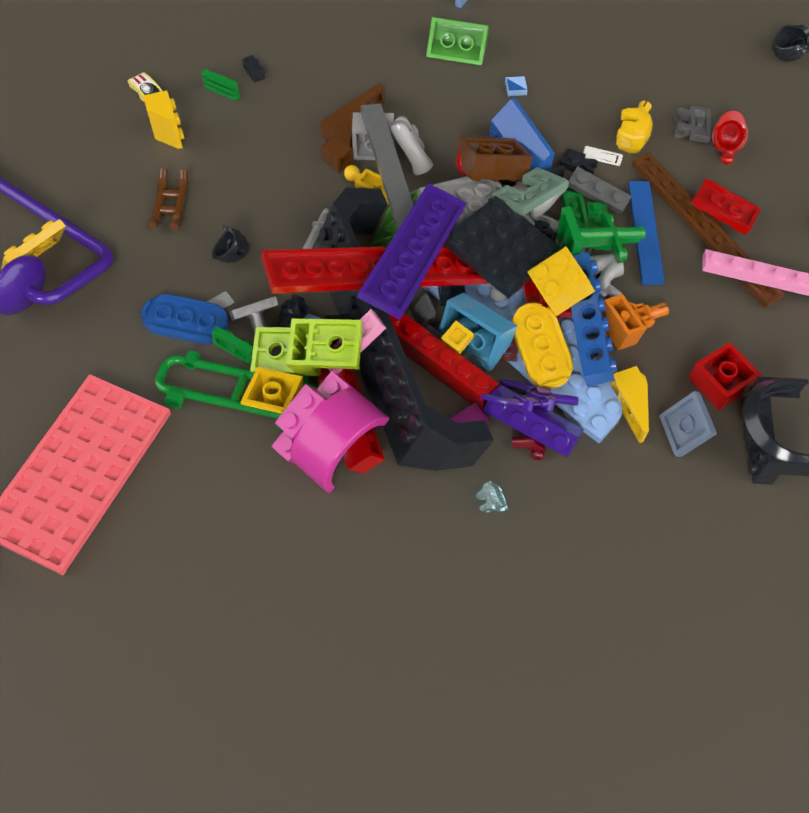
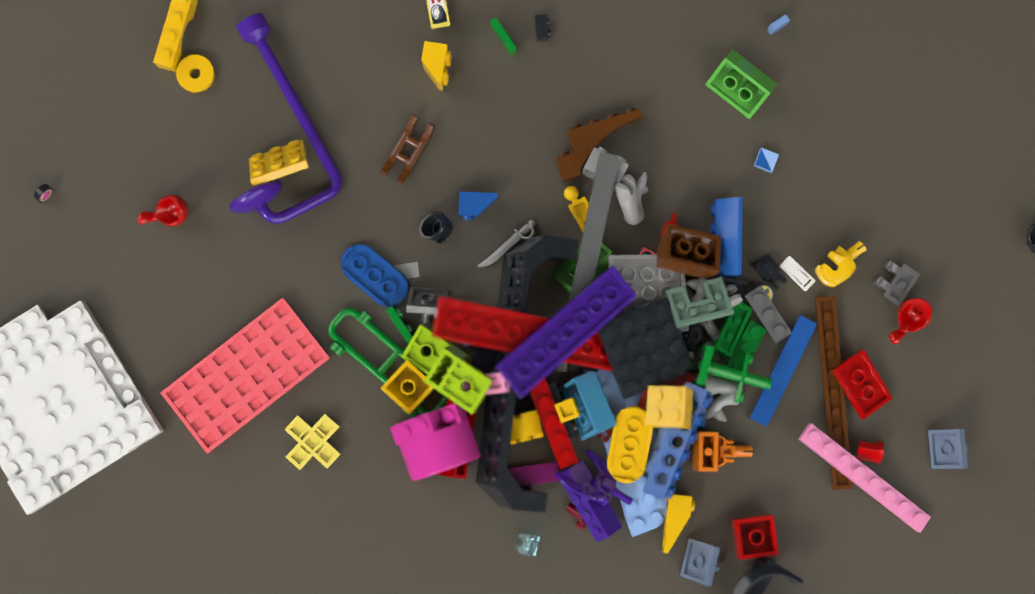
camera: 25 degrees right, 25 degrees up
none -> light yellow plate [284,414,341,470]
none -> blue slope [459,191,498,221]
none -> yellow brick [510,410,544,445]
none -> red tile [856,440,884,464]

